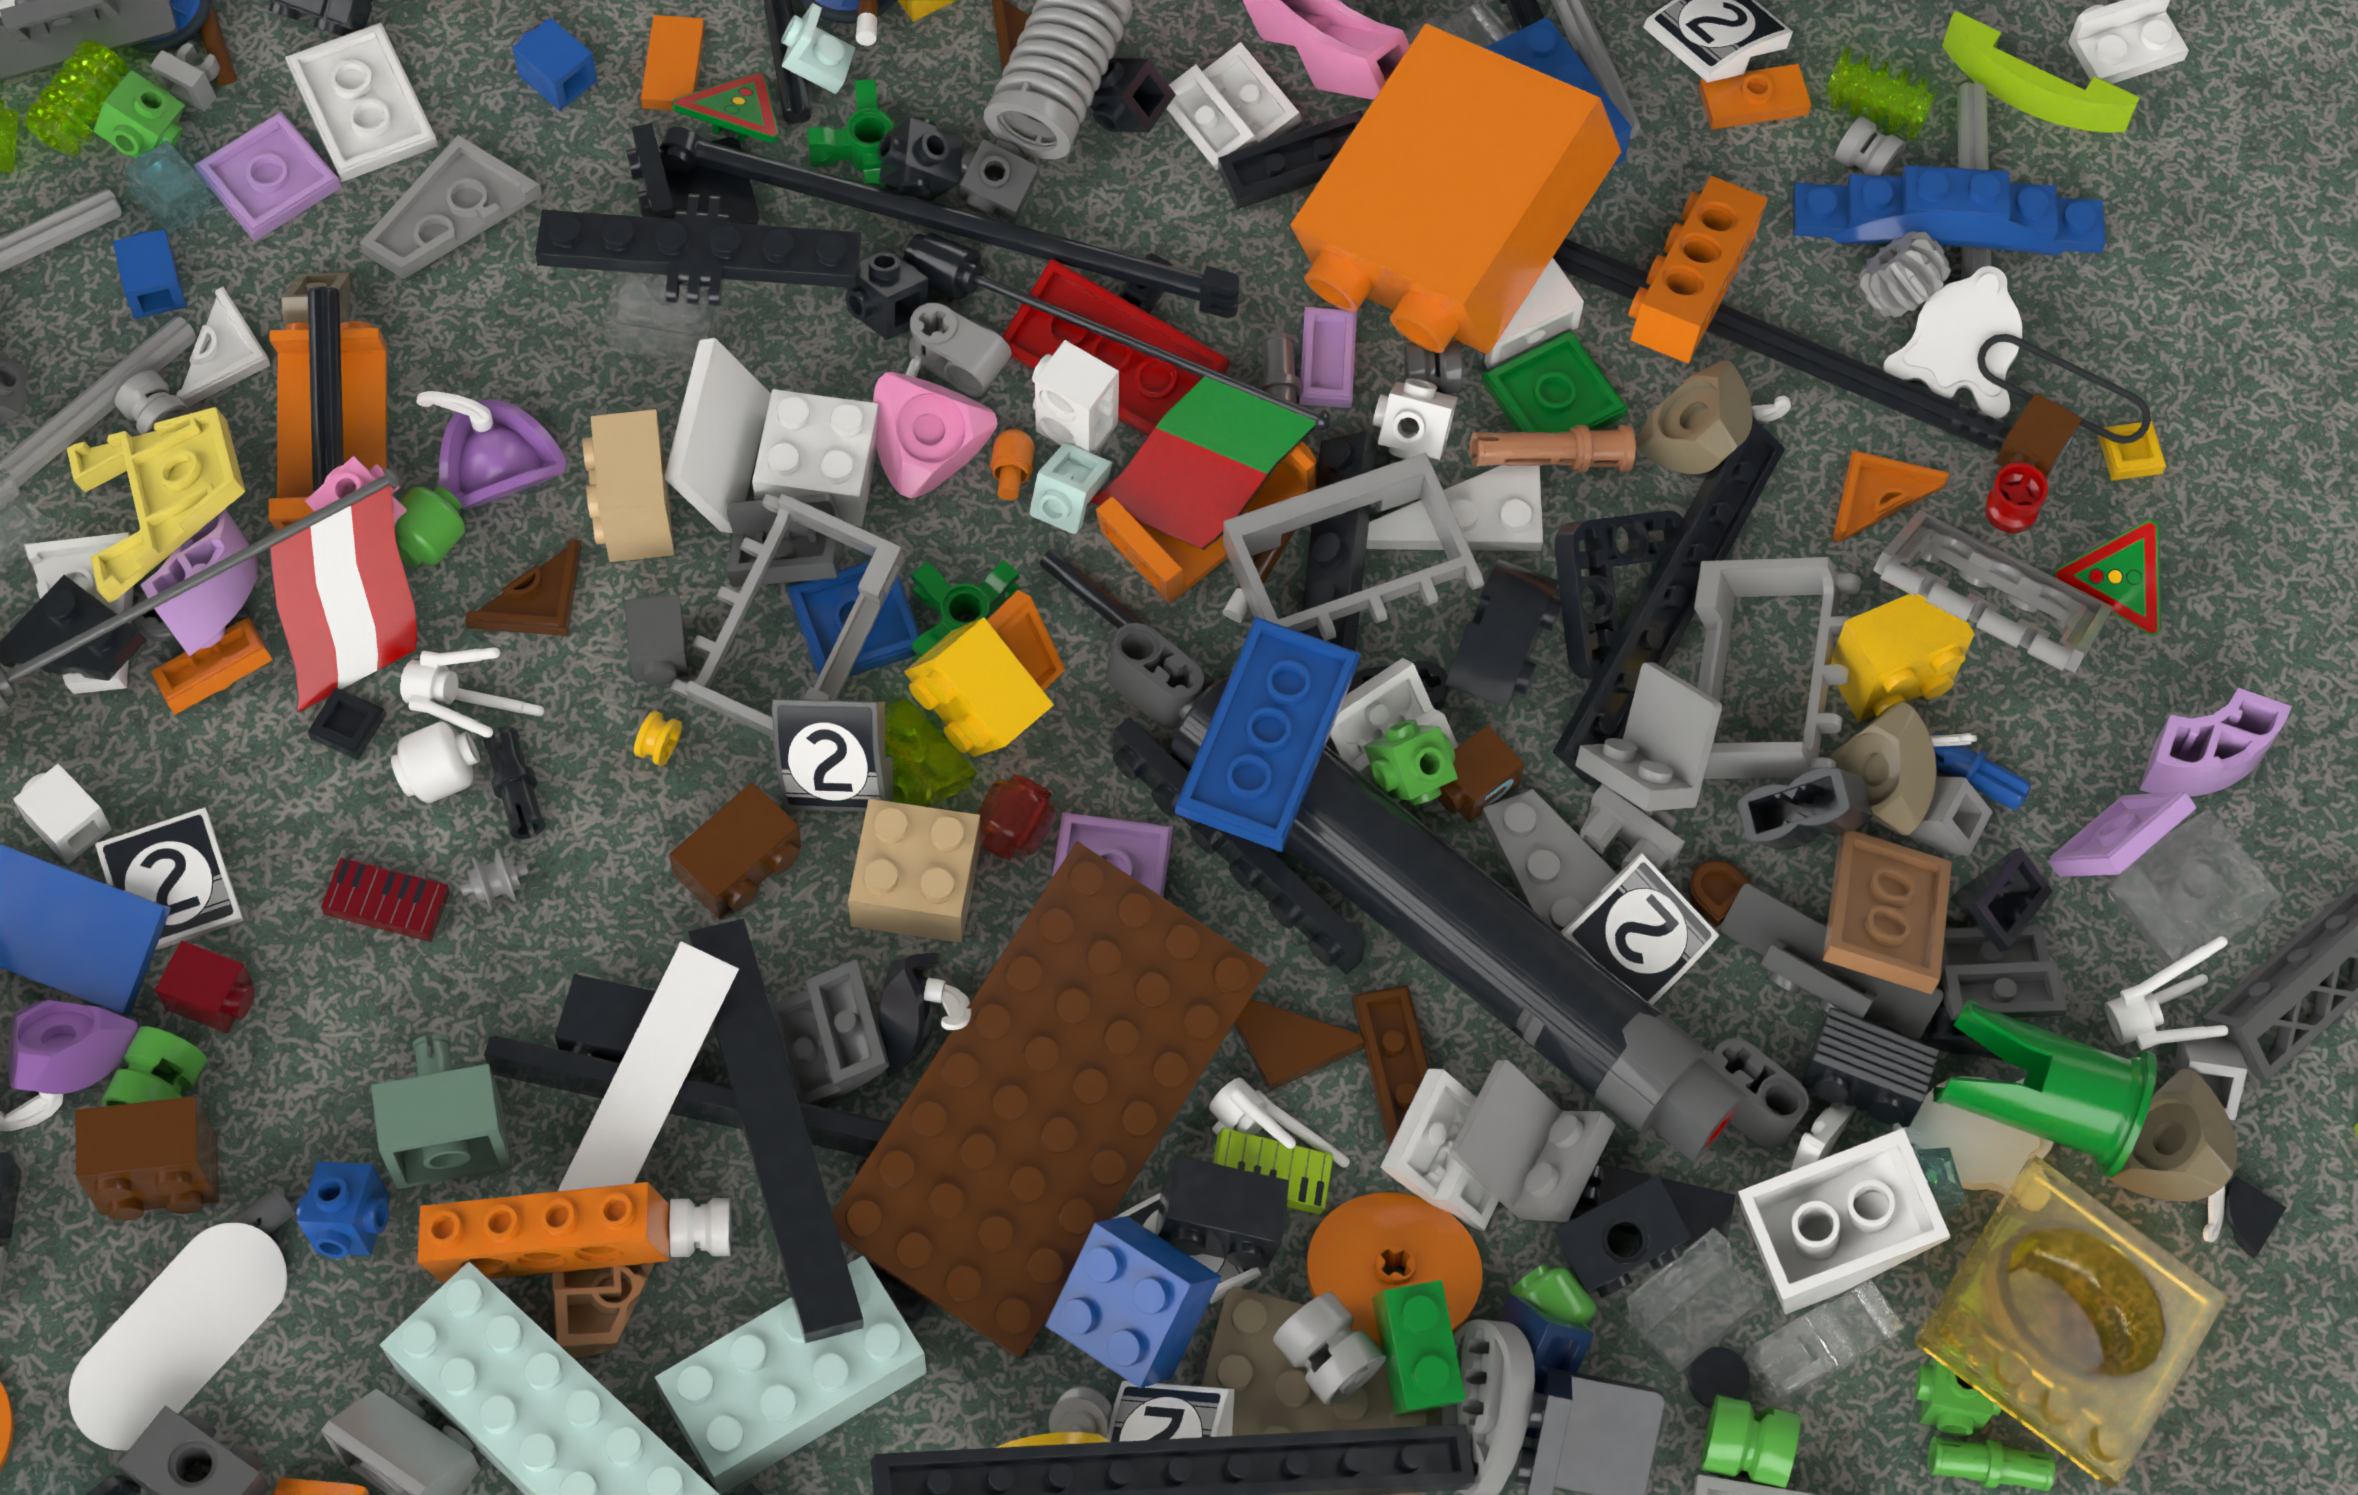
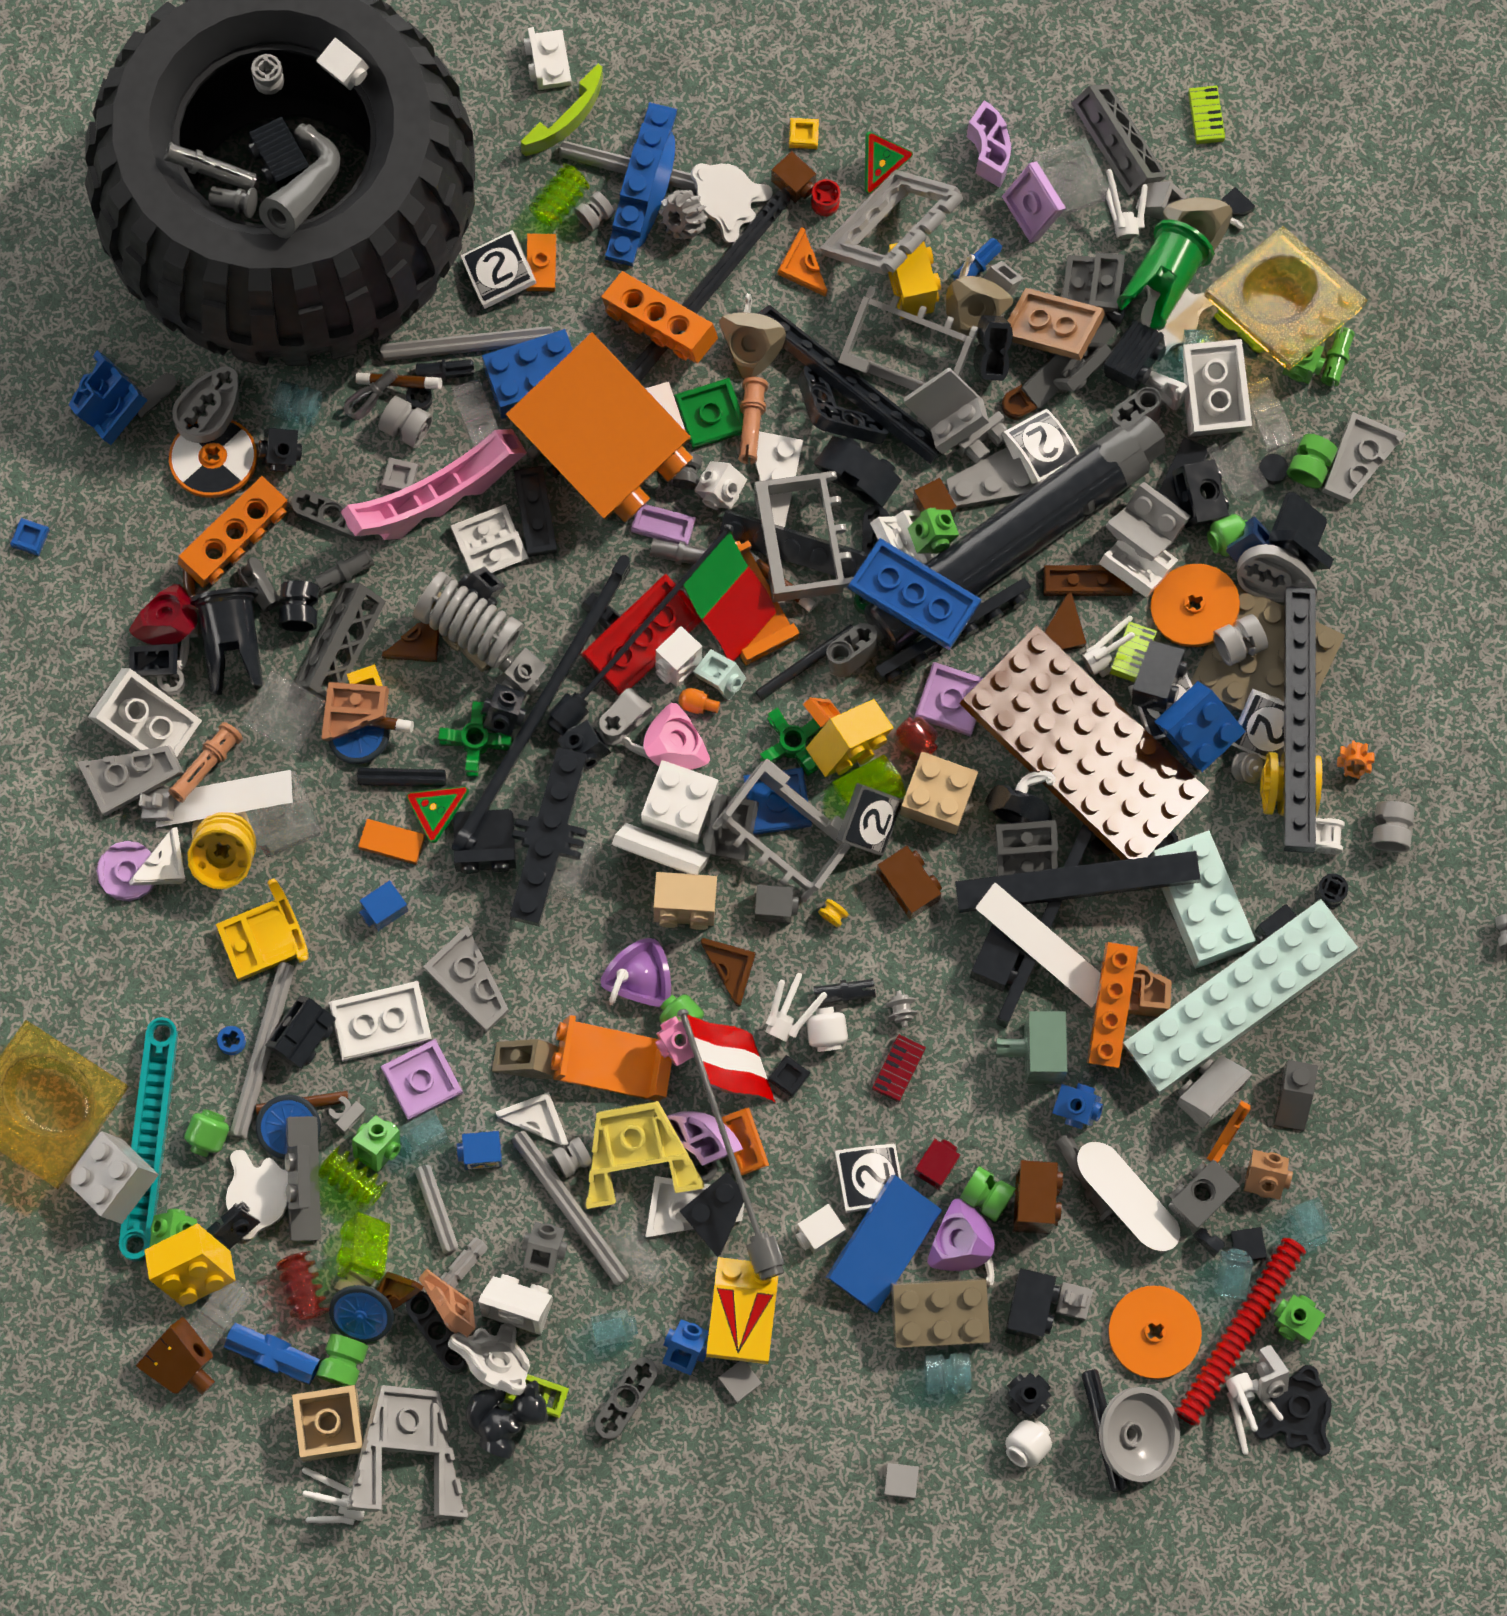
camera: 80 degrees left, 10 degrees up
black axle [308,287,344,493] -> none
white wheel [669,1198,732,1257] -> none
light aqua bracket [781,3,856,94] -> none
green brick [1372,1280,1466,1416] -> none
black slope [1950,847,2052,952] -> none
black piece [1977,334,2151,444] -> none

